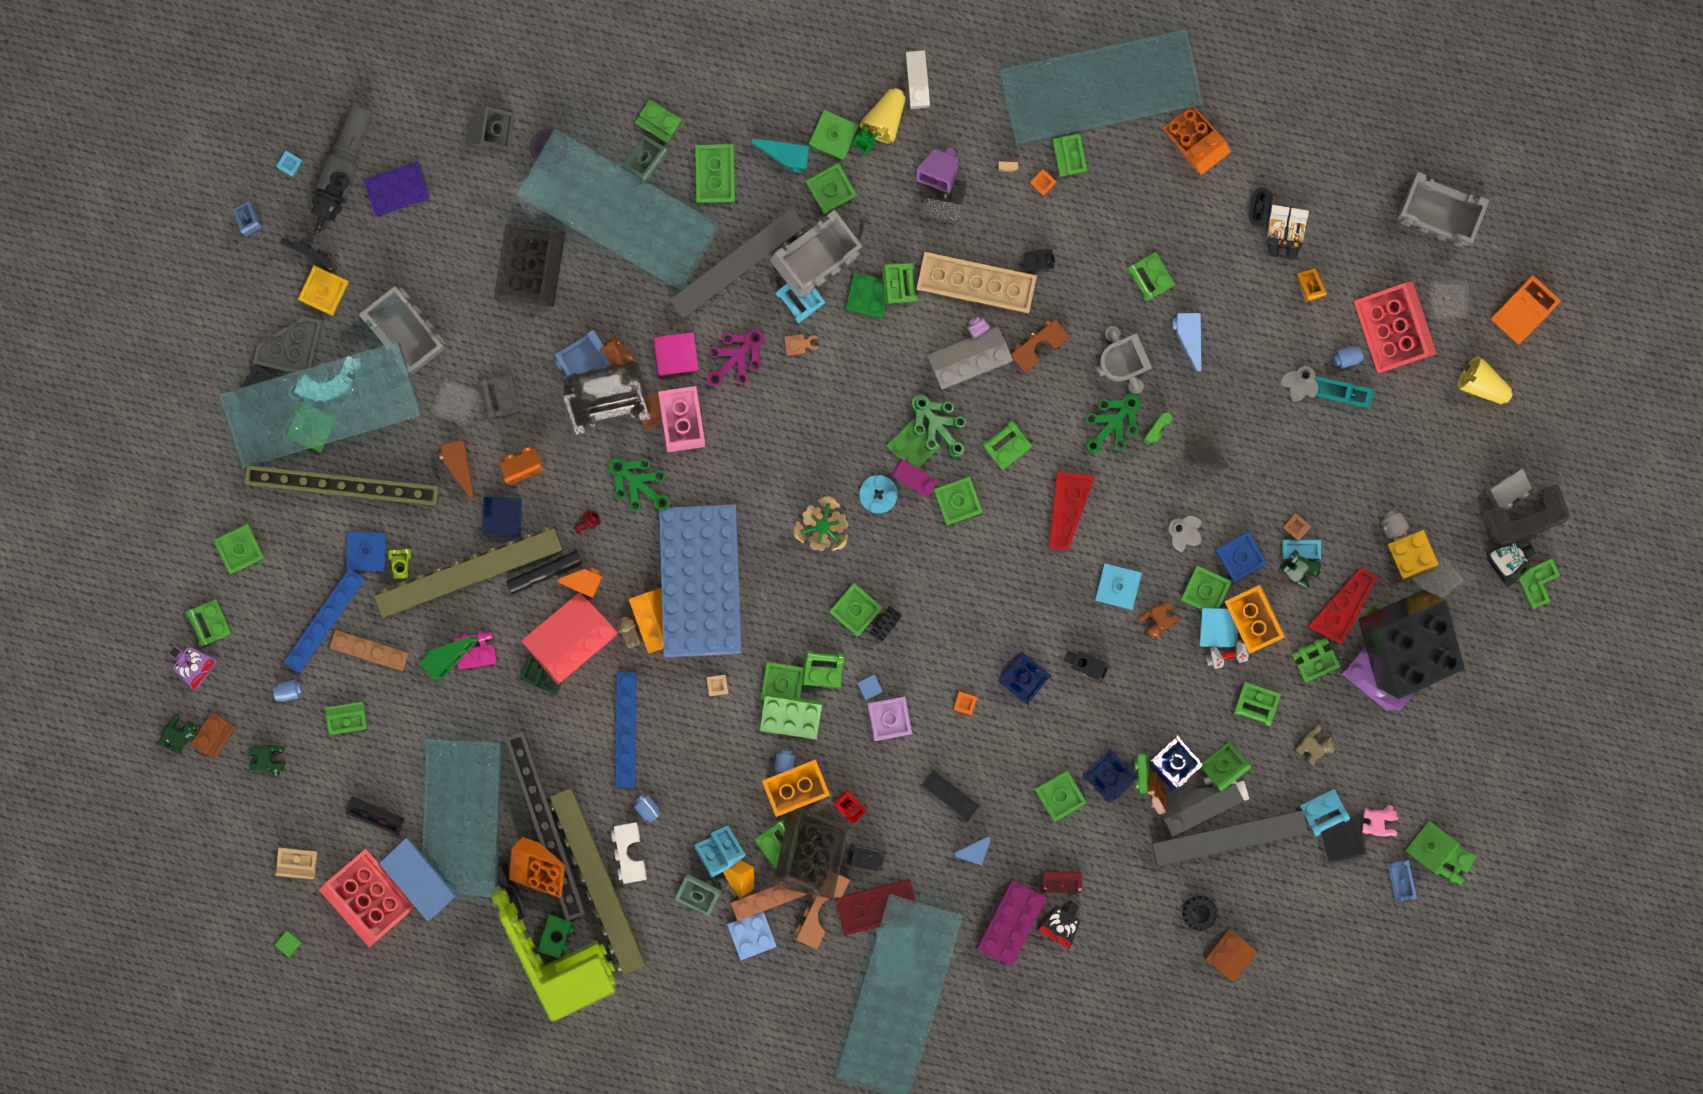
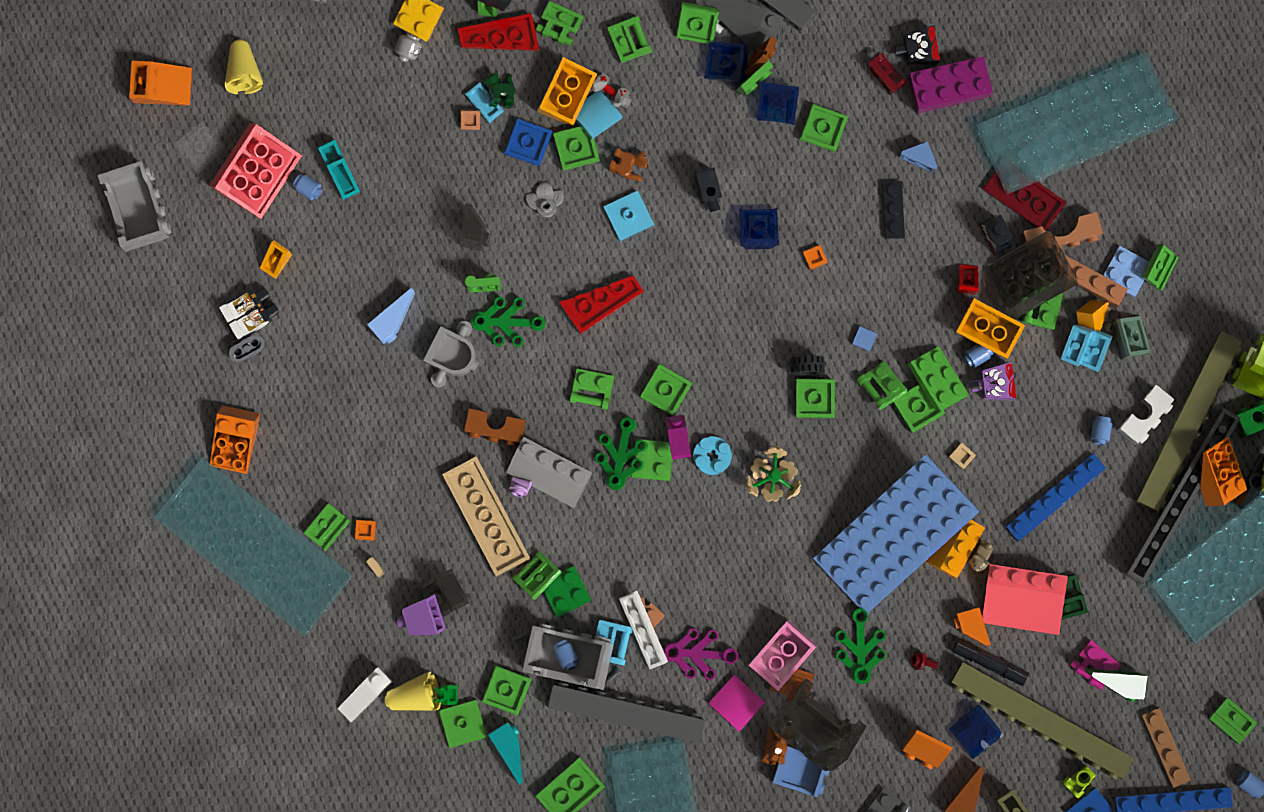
camera: 135 degrees left, 5 degrees down
lavender plate [868,696,912,741] -> none
black bracket [1023,249,1055,272] -> none
bright green plate [1126,252,1175,302] -> none
light grey plate [1280,366,1318,402] -> none
none -> medium blue brick [553,640,579,670]
none -> white tile [619,591,668,669]
none -> torso [970,362,1017,401]
none -> bright green plate [1142,244,1179,291]

